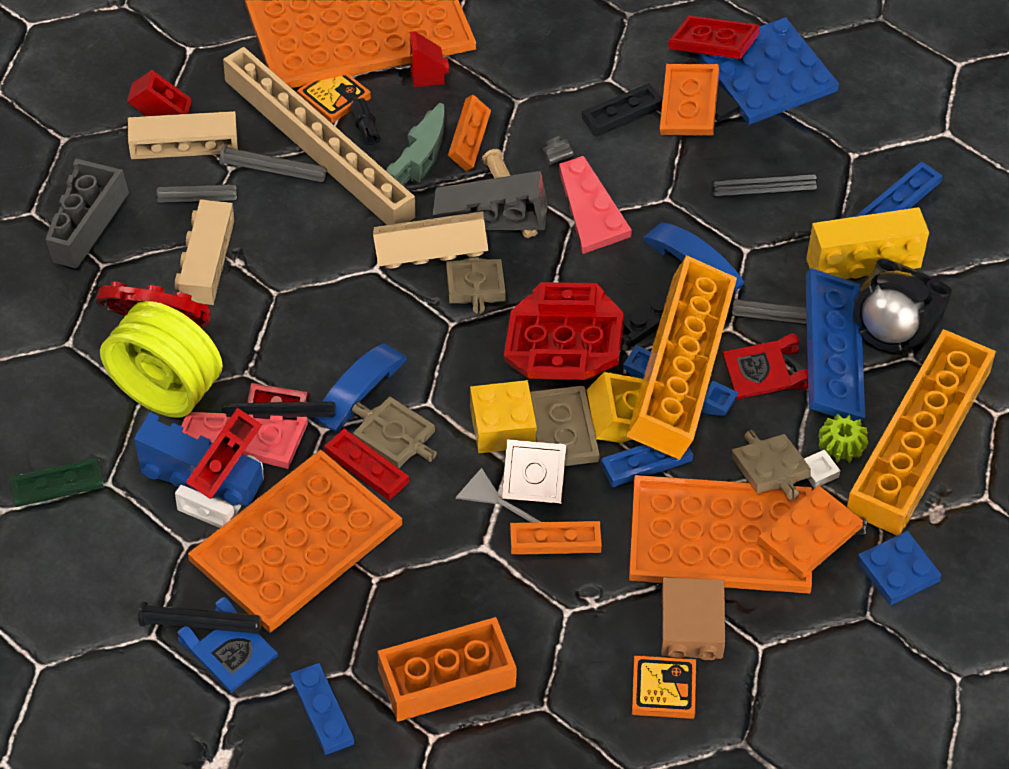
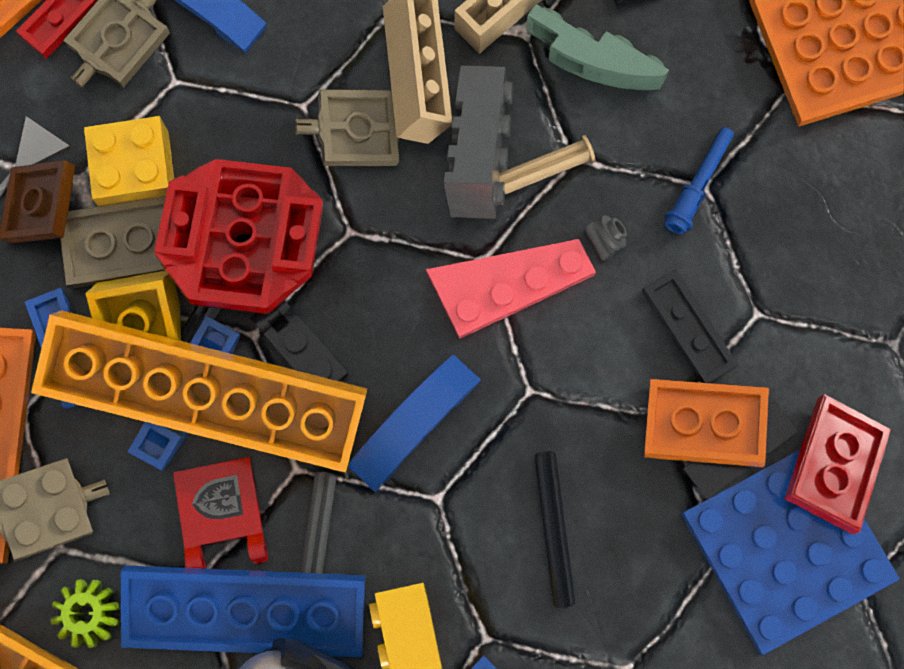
camera: 90 degrees right, 25 degrees up
red slope [410,31,449,87] -> none
orange plate [448,95,491,171] -> none
white plate [804,450,840,489] -> none
none -> blue pin [664,127,734,235]

